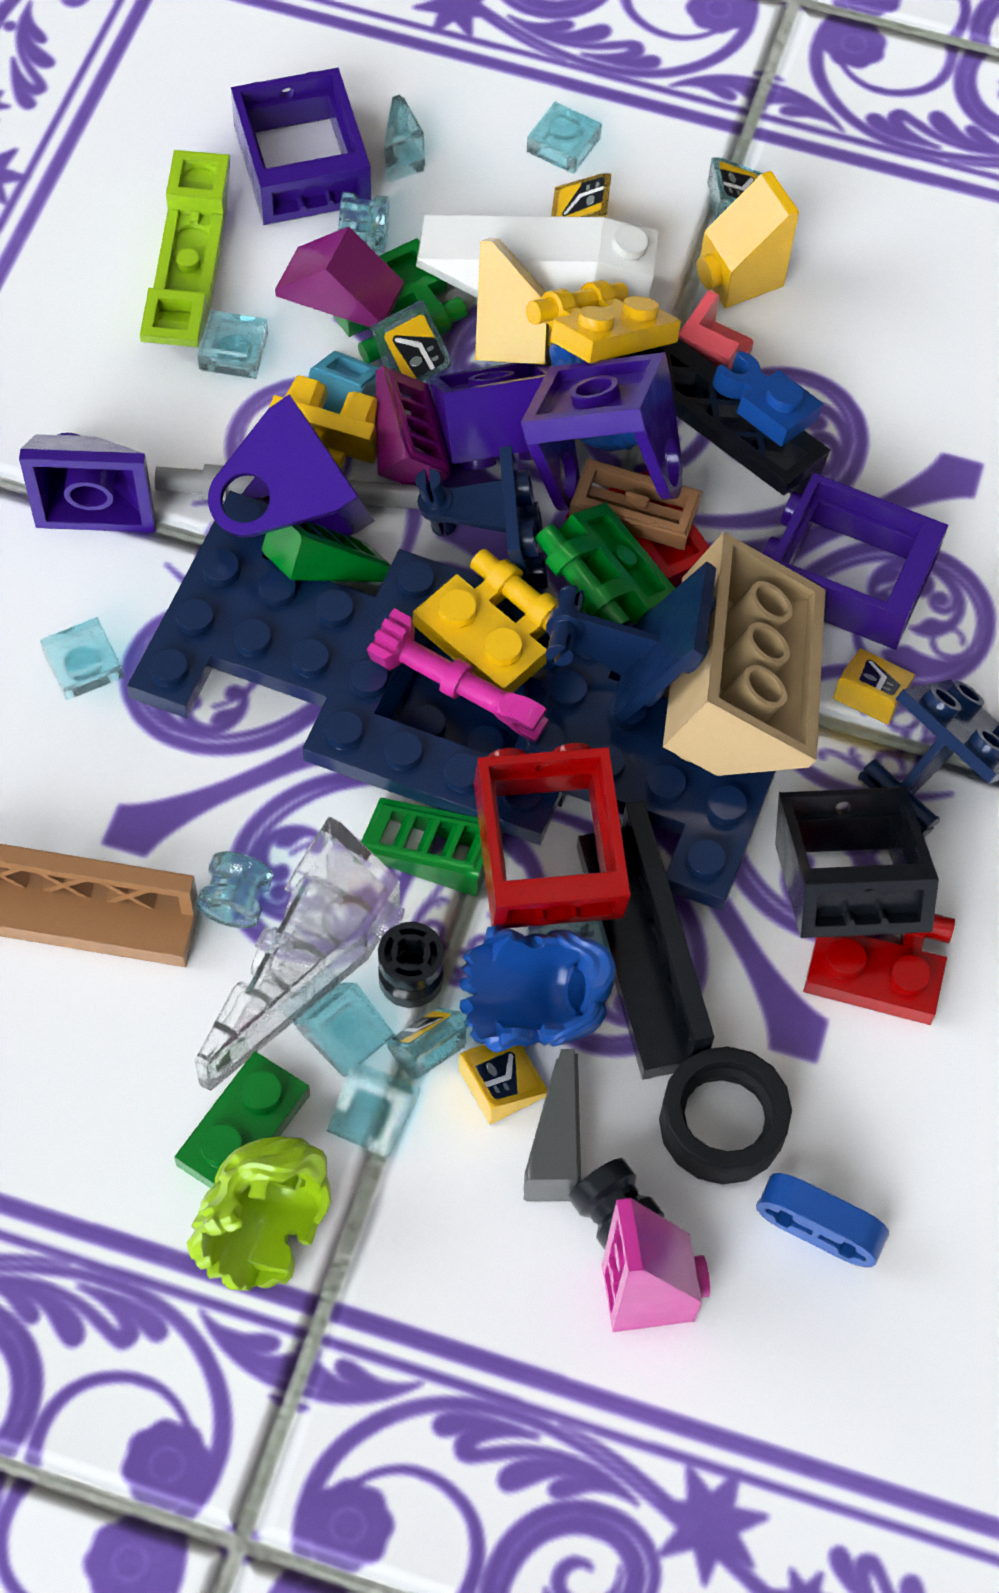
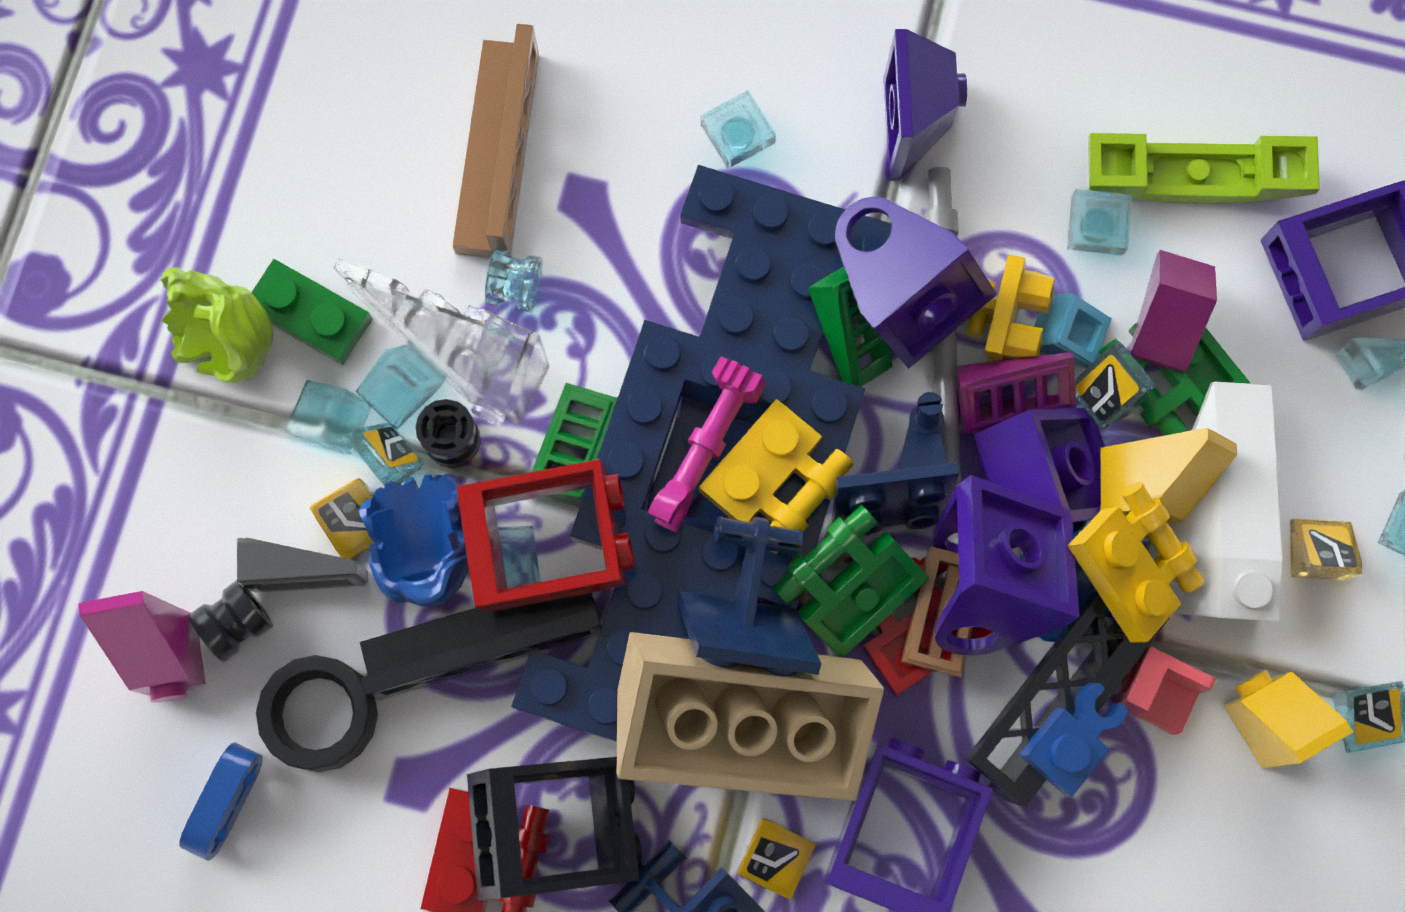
camera: 90 degrees right, 15 degrees up
clear light blue wheel [338,192,390,253] -> none

